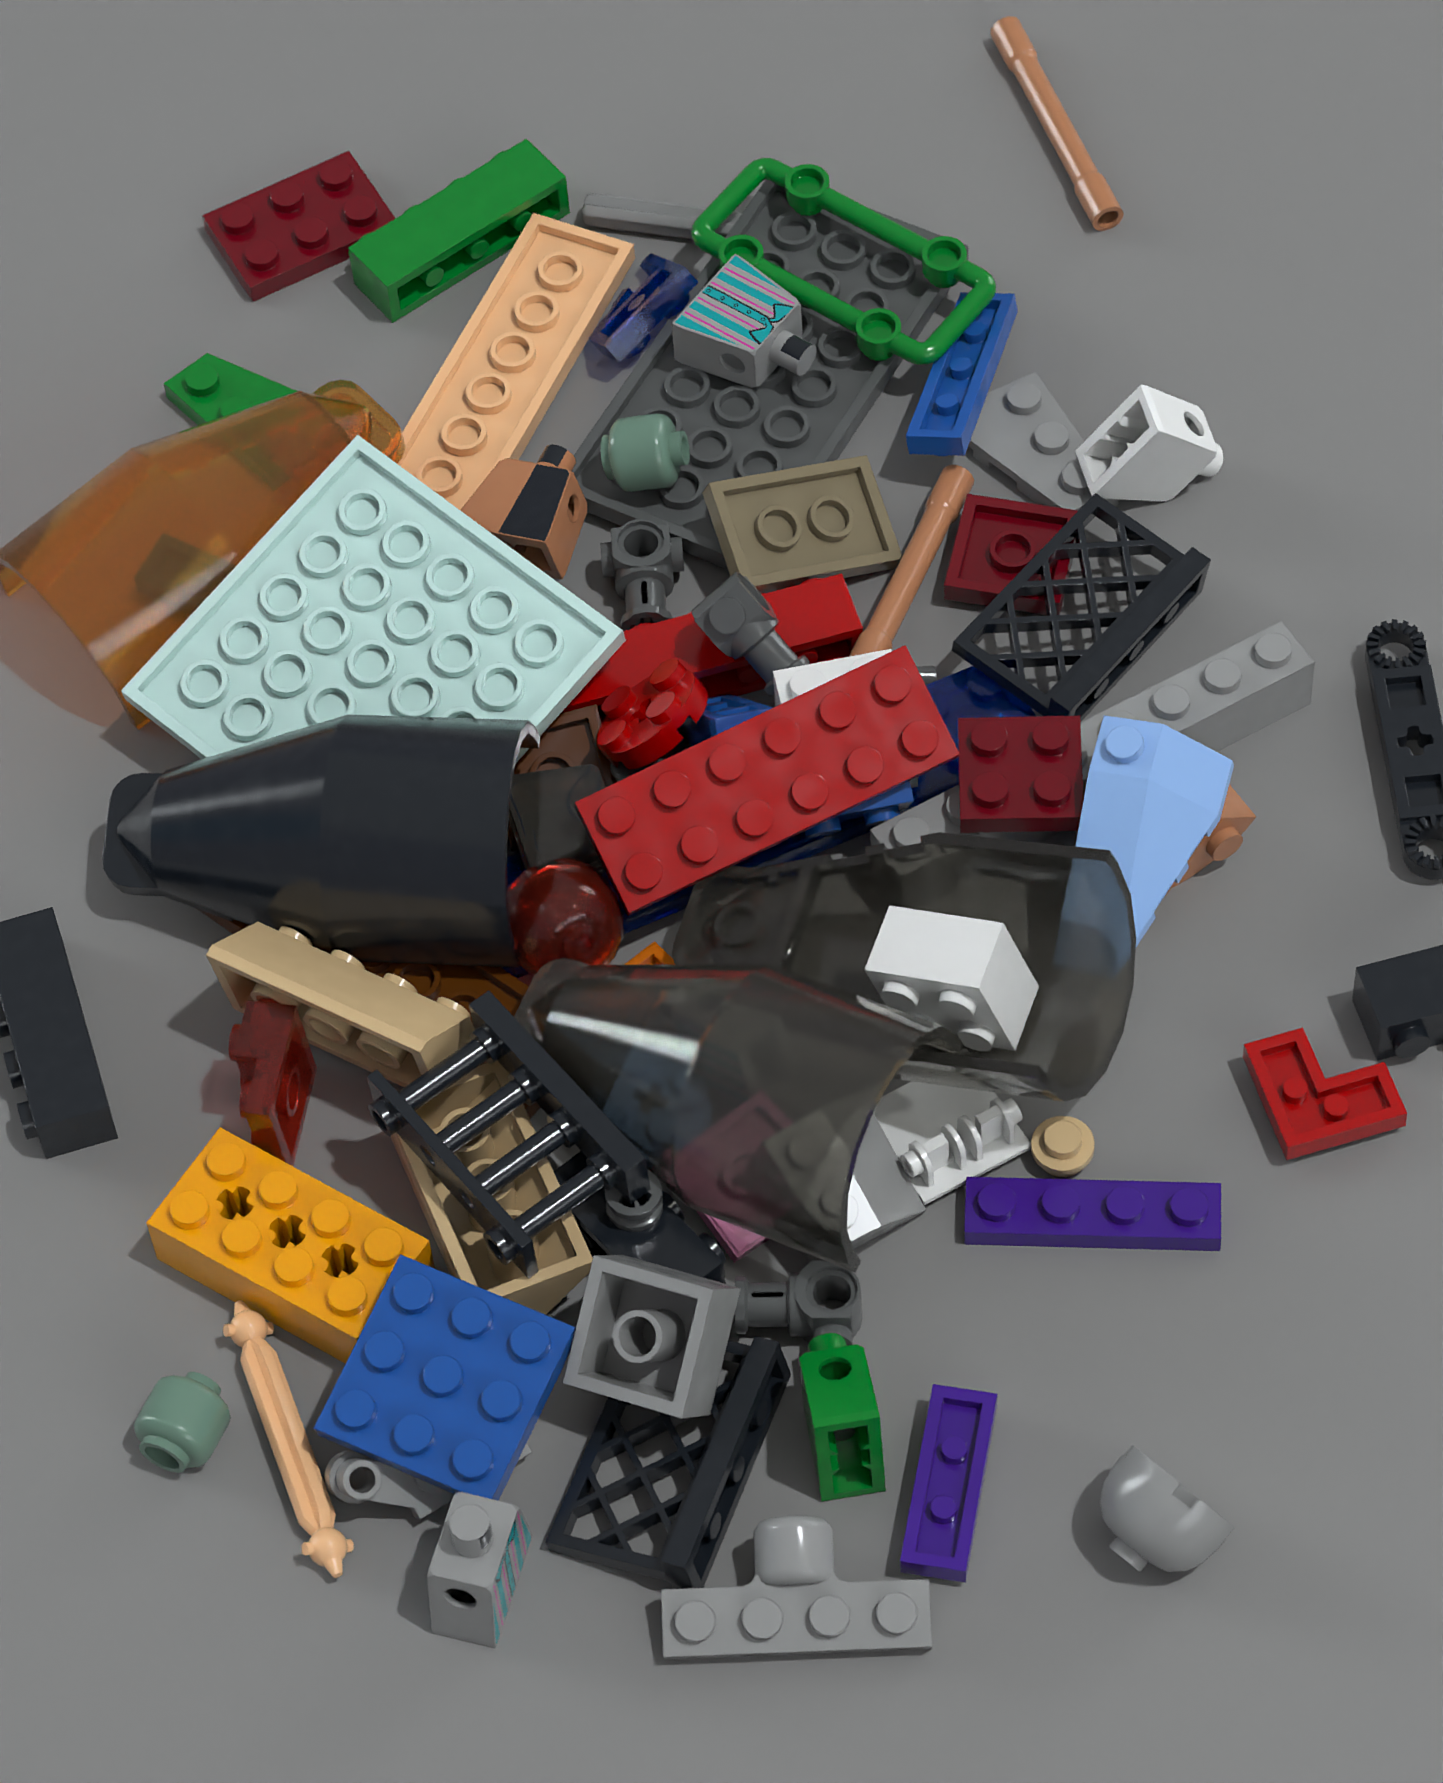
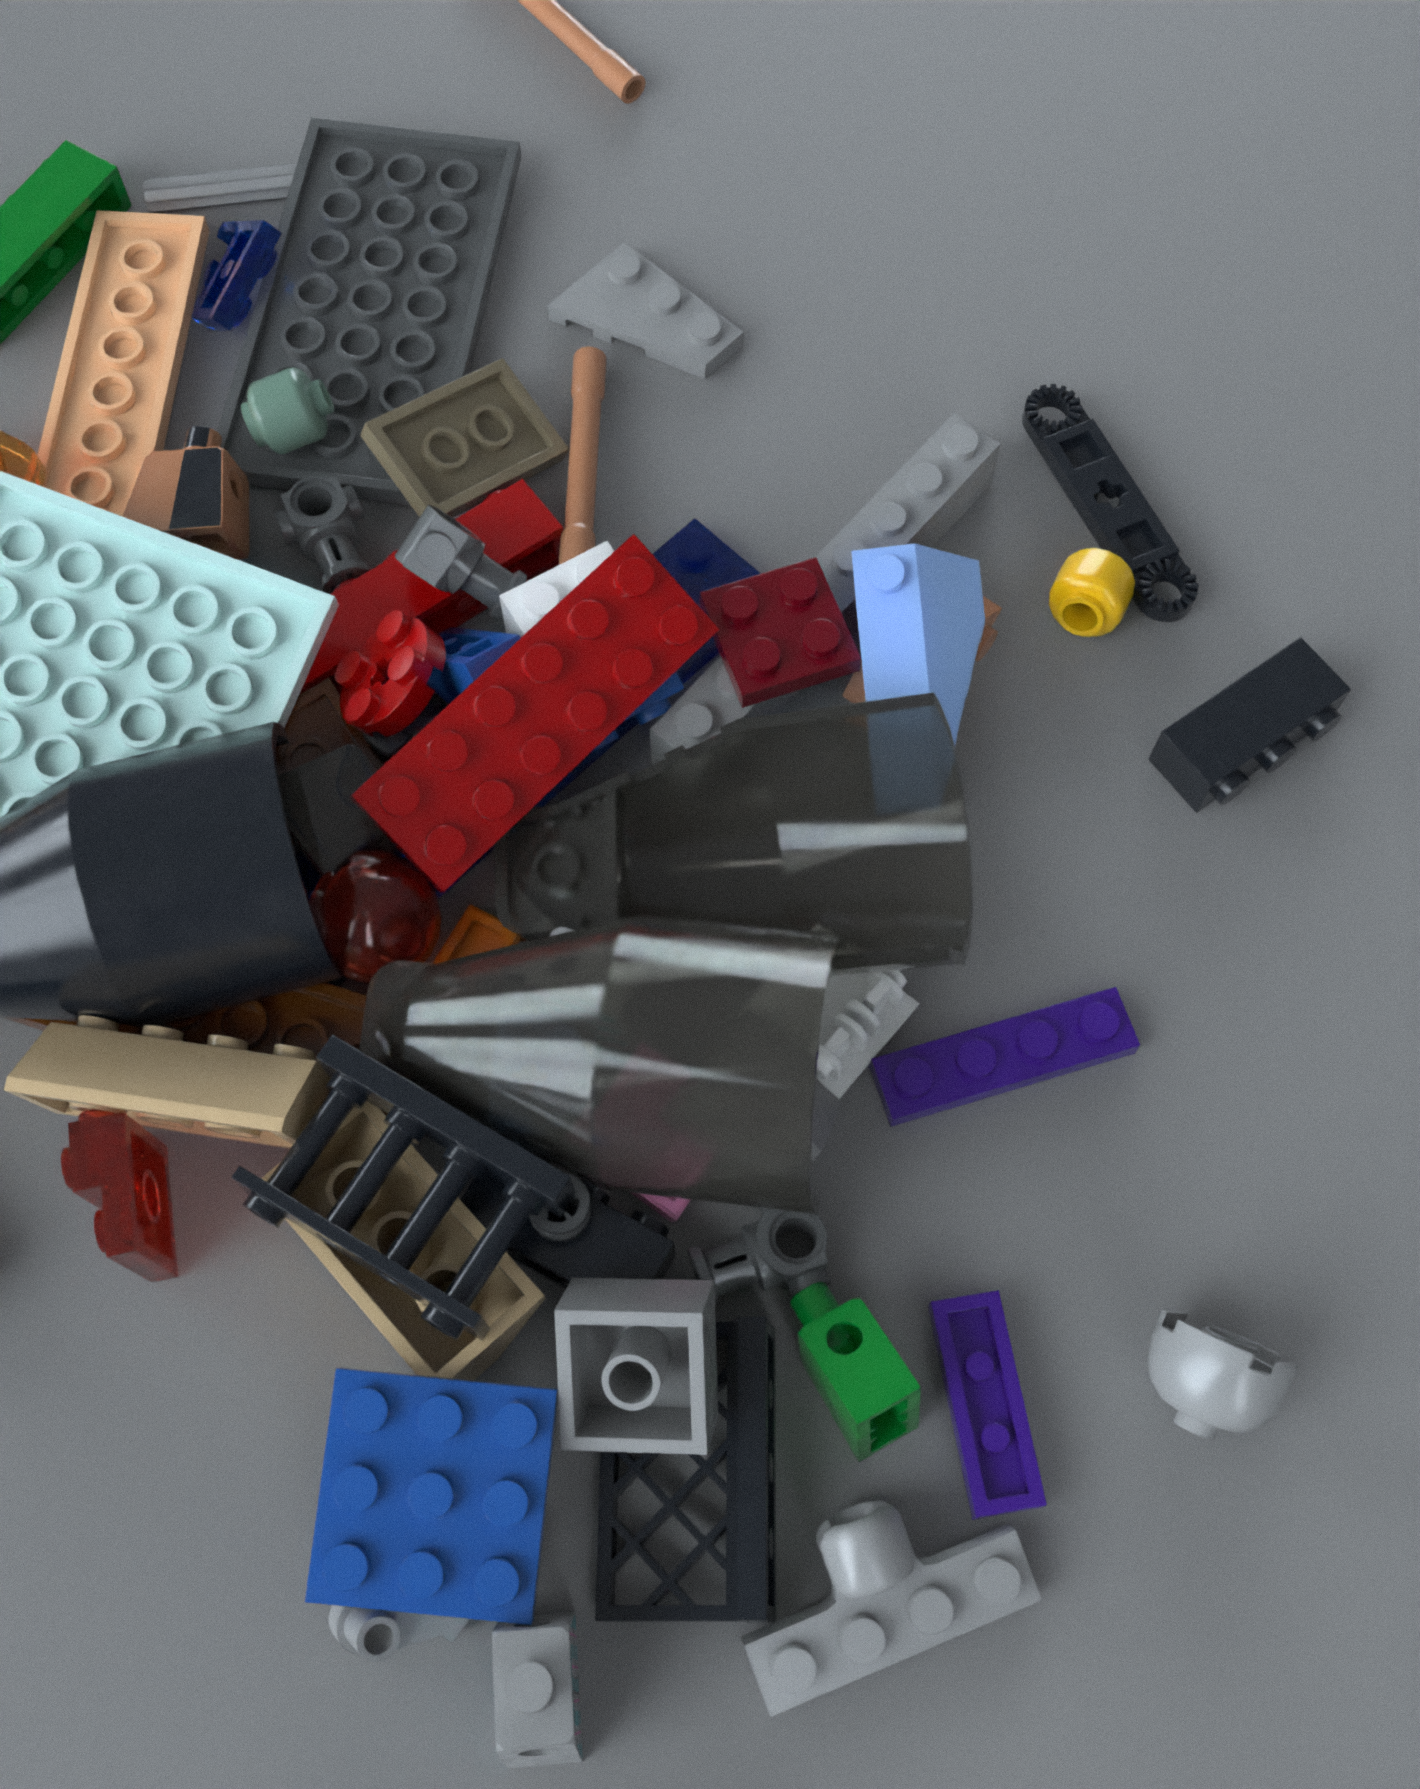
camera: 25 degrees left, 10 degrees up
sand green head [133,1372,231,1473] -> none
light orange brick [146,1127,435,1364] -> none
light nougat wheel [223,1300,354,1578] -> none
light grey torso [671,254,816,388] -> none
green bar [691,158,996,365] -> none
white brick [864,905,1039,1051] -> none
blue plate [905,292,1018,456] -> none
dark red plate [944,494,1079,615] -> none
black fence [952,493,1211,721] -> none
tan plate [1031,1116,1095,1178] -> none
white torso [1075,385,1223,501] -> none
red plate [1243,1027,1407,1160] -> none
none -> yellow head [1048,548,1135,637]

